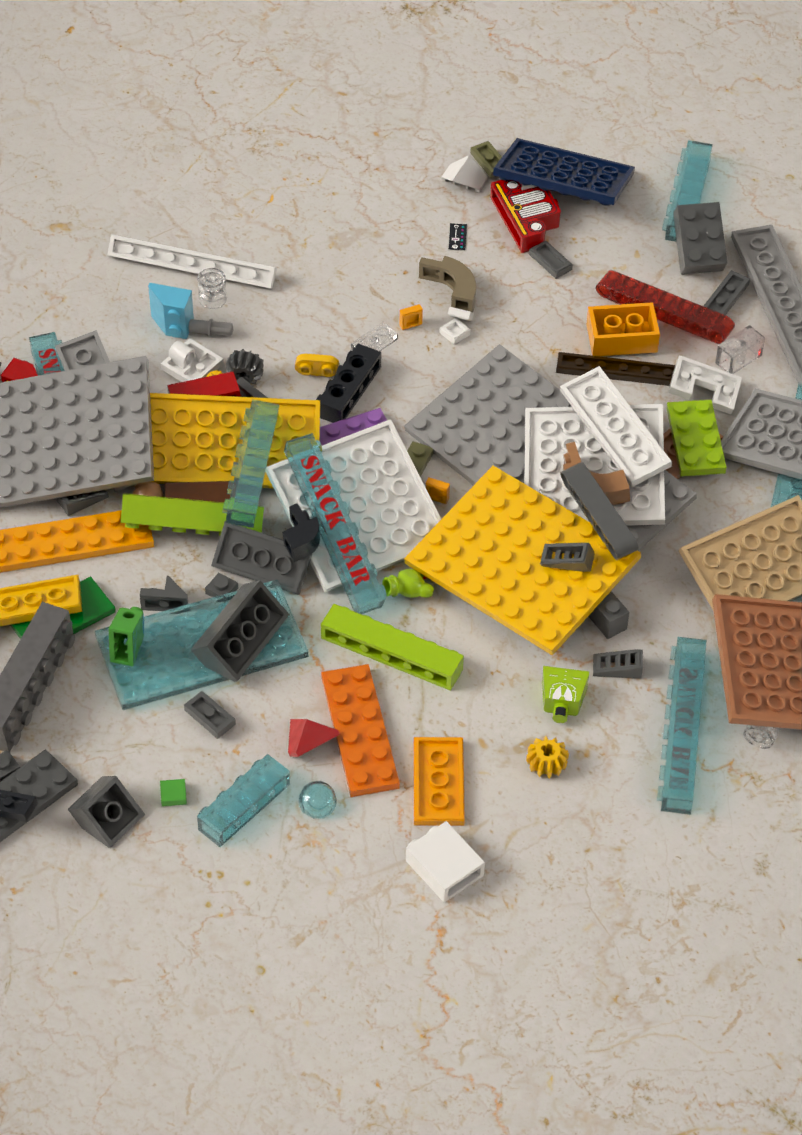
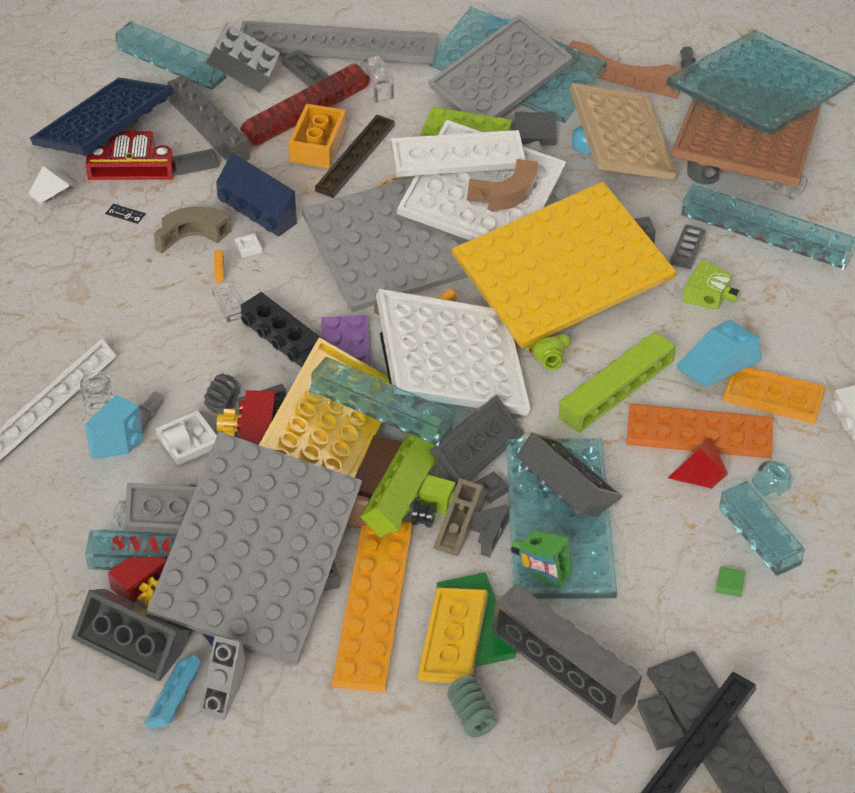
camera: 70 degrees left, 5 degrees down
dark grey slope [68,776,145,848] -> none
dark grey plate [184,691,236,739] -> none
black brick [282,503,320,562] -> none
clear light blue brick [284,433,387,614] -> none
yellow plate [295,354,340,377] -> none
white tile [448,307,474,321] -> none
olive plate [470,141,502,178] -> none
yellow gear [526,735,569,779] -> none
dark grey slope [540,543,595,572] -> none
dark grey beam [560,462,639,560] -> none
white plate [668,355,742,415] -> none
none -> flat silver brick [167,75,250,161]
none -> dark blue slope [216,153,297,237]
none -> black wheel [411,500,436,528]
none -> lime brick [419,474,456,515]
none -> dark tan slope [434,478,487,557]
none -> dark grey tile [514,112,556,145]
none -> medium azure slope [676,320,761,387]

